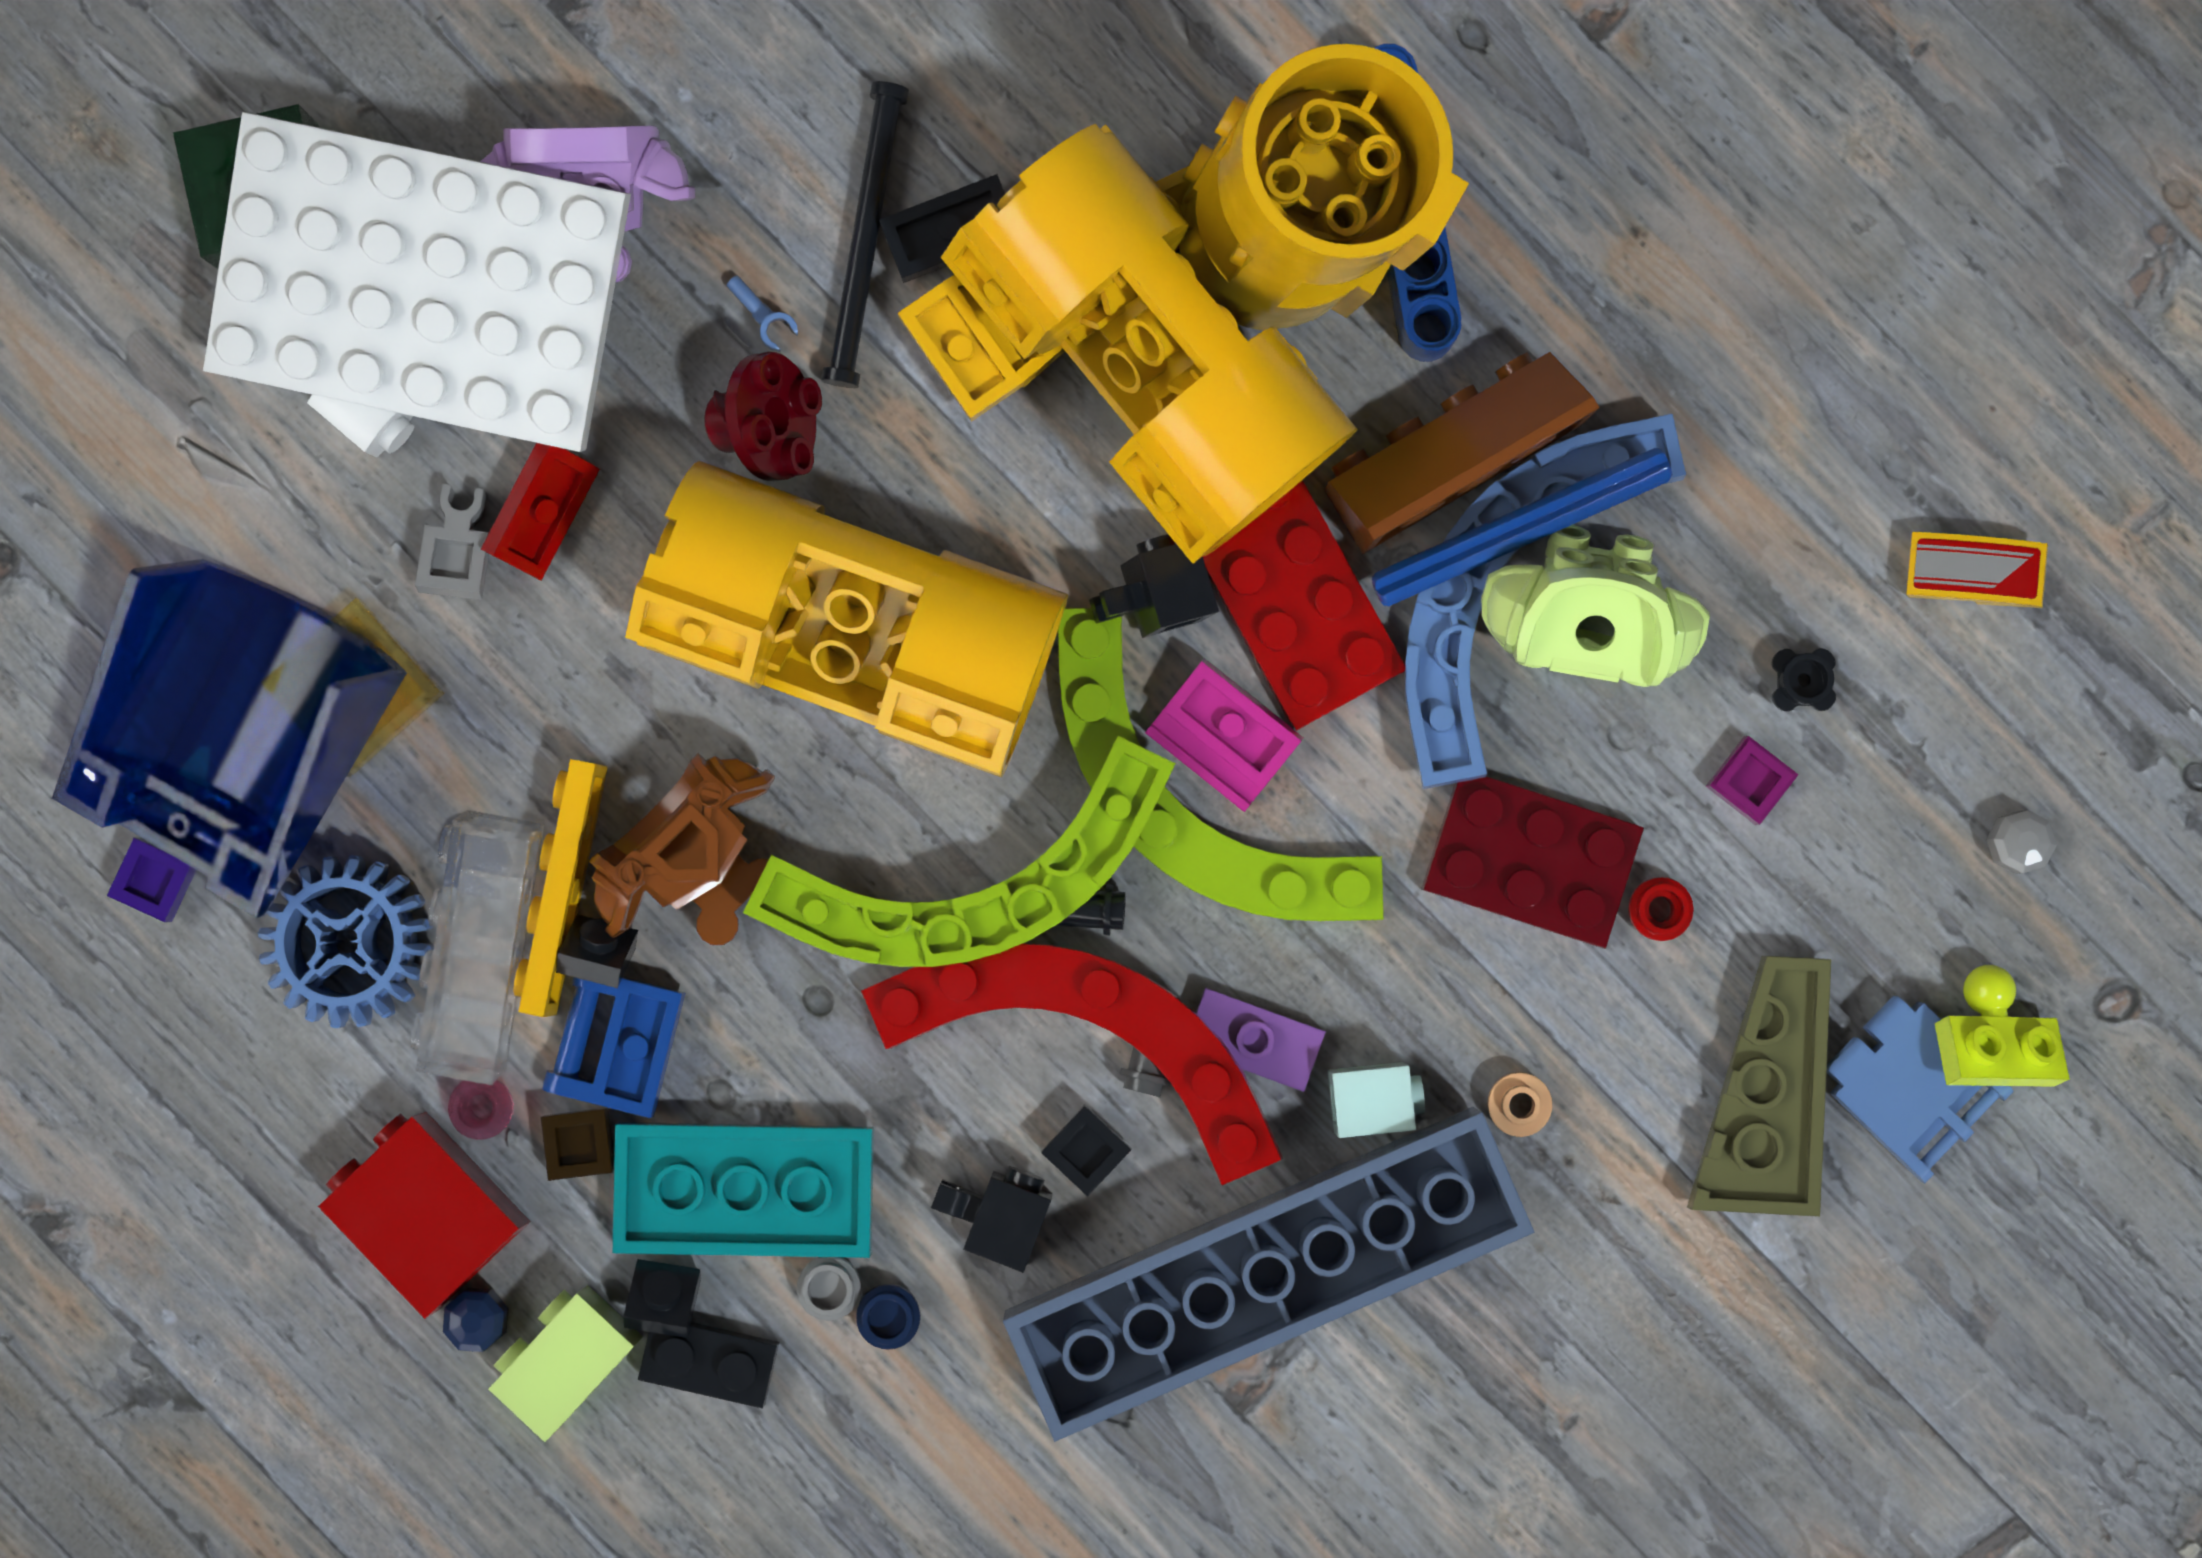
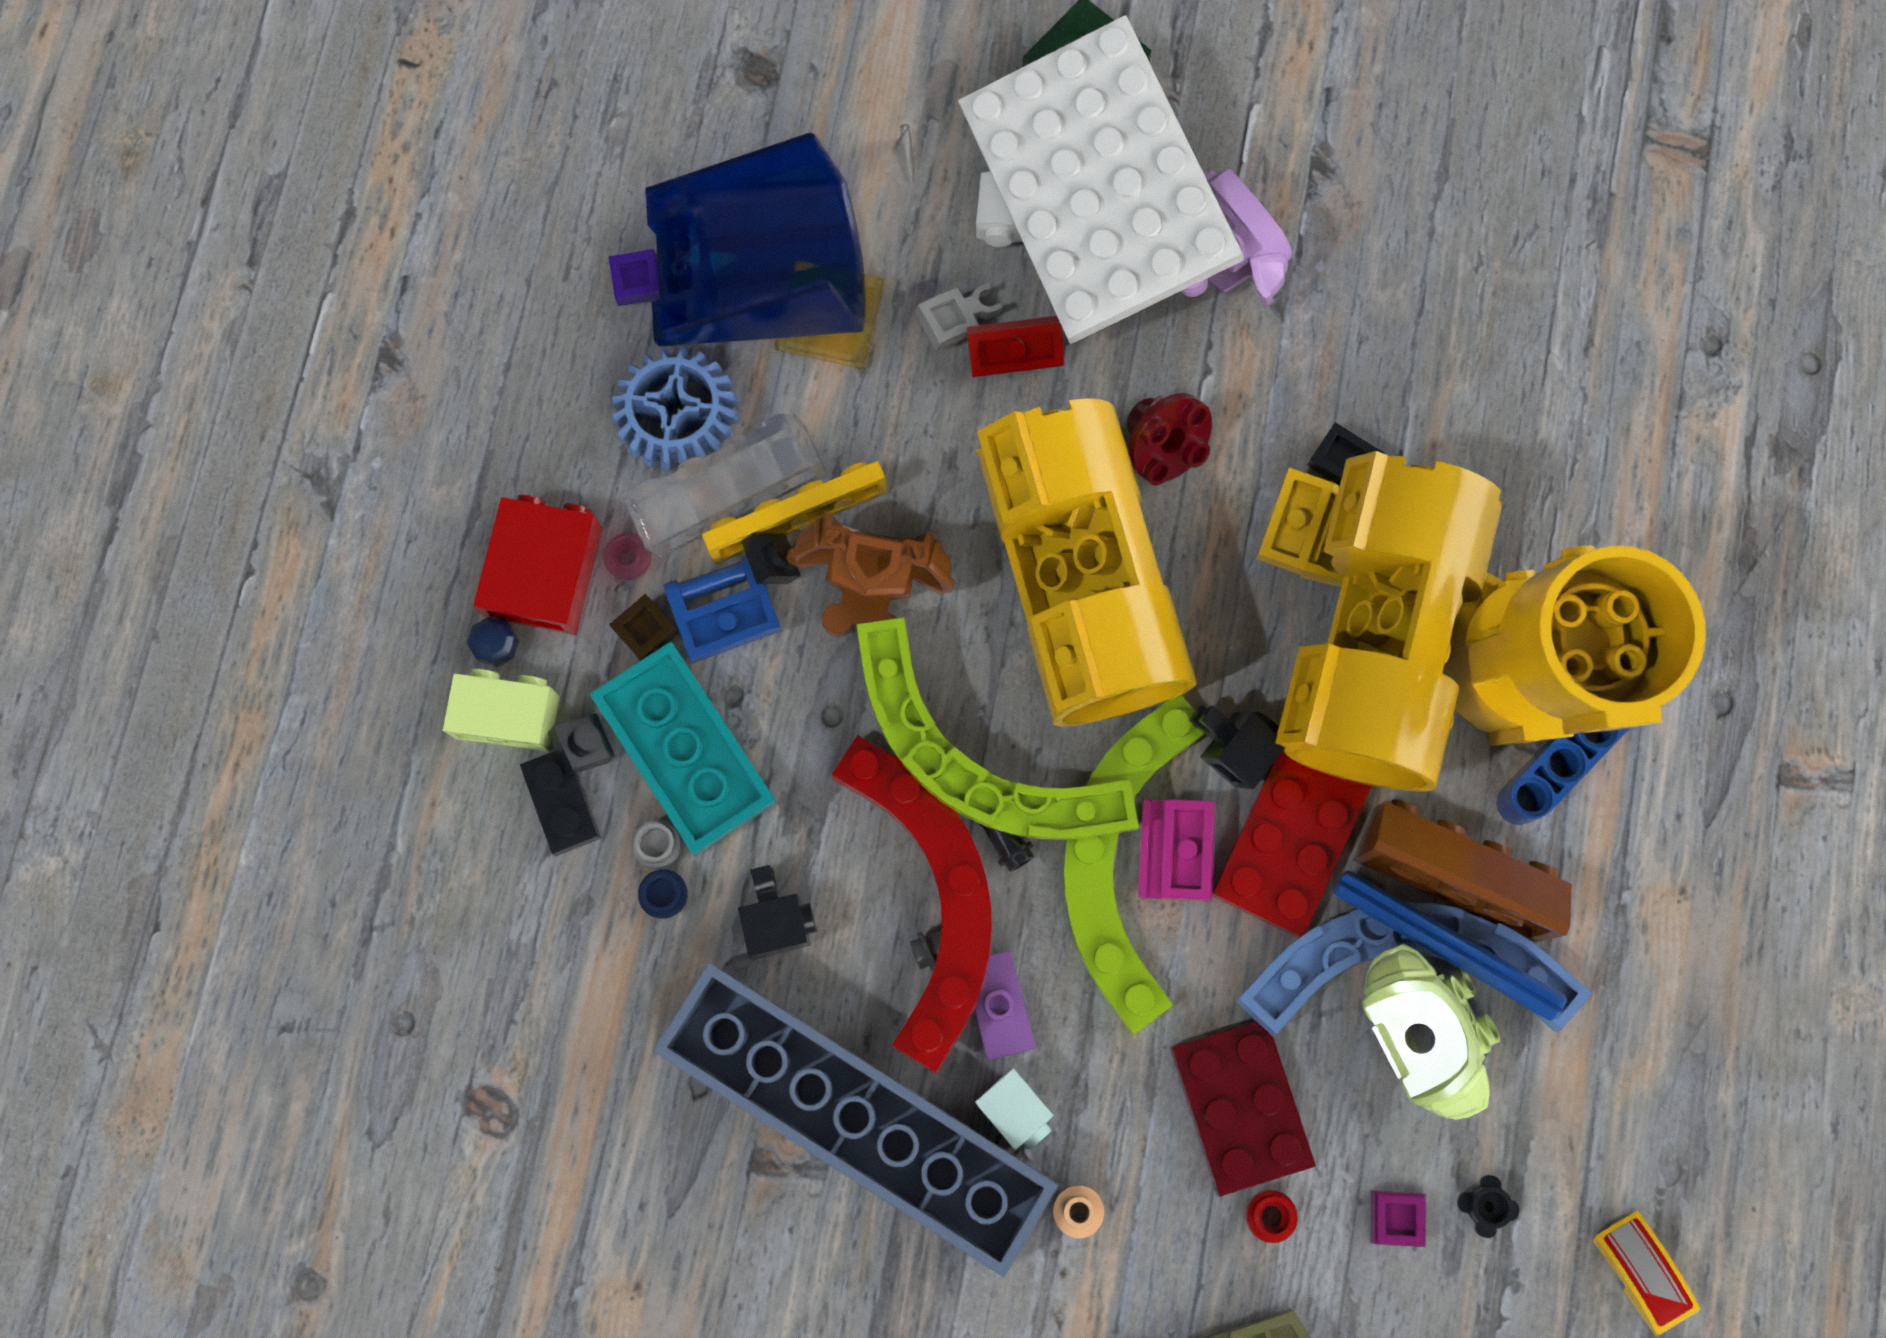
camera: 55 degrees right, 10 degrees down
medium blue hand [727,275,798,352] -> none
black bar [821,81,909,388] -> none
black plate [1041,1104,1132,1197] -> none

